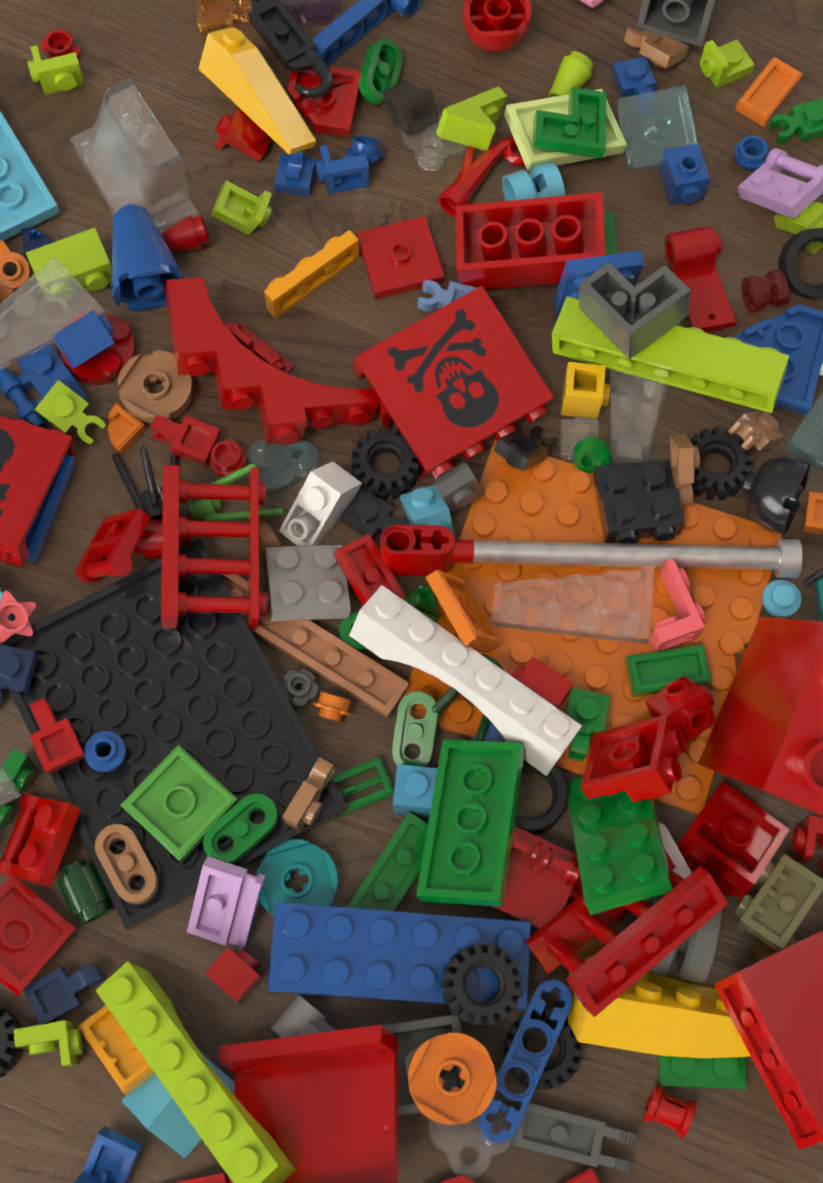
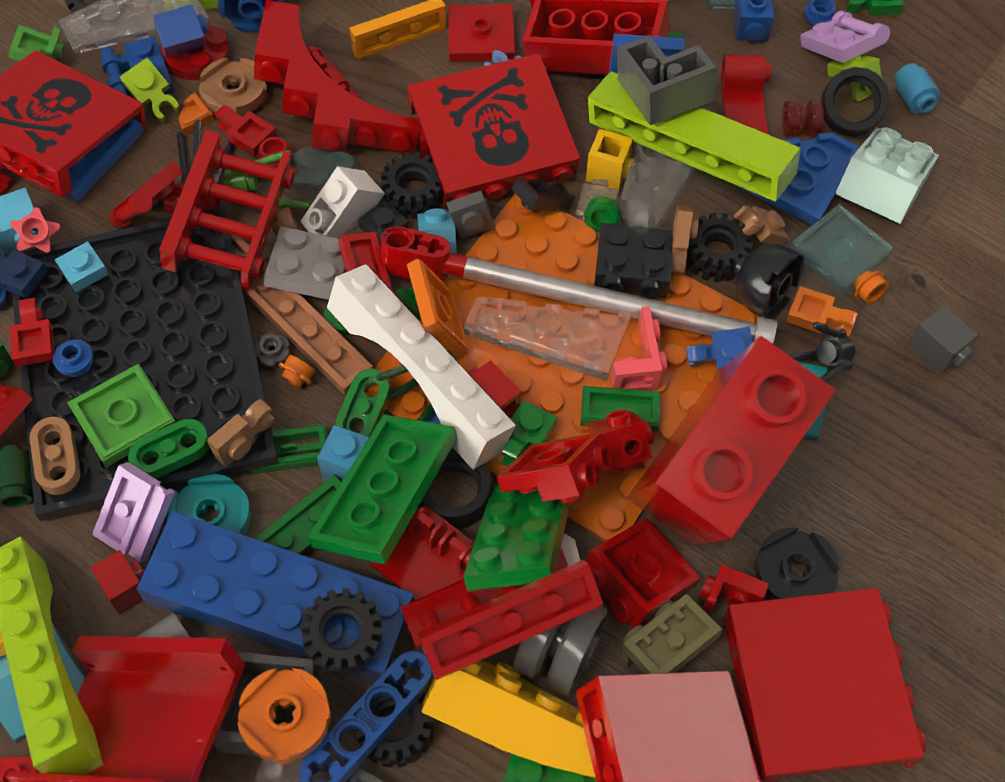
camera: 15 degrees right, 10 degrees down
none -> medium azure plate [54,241,109,292]
none -> blue plate [686,326,753,371]

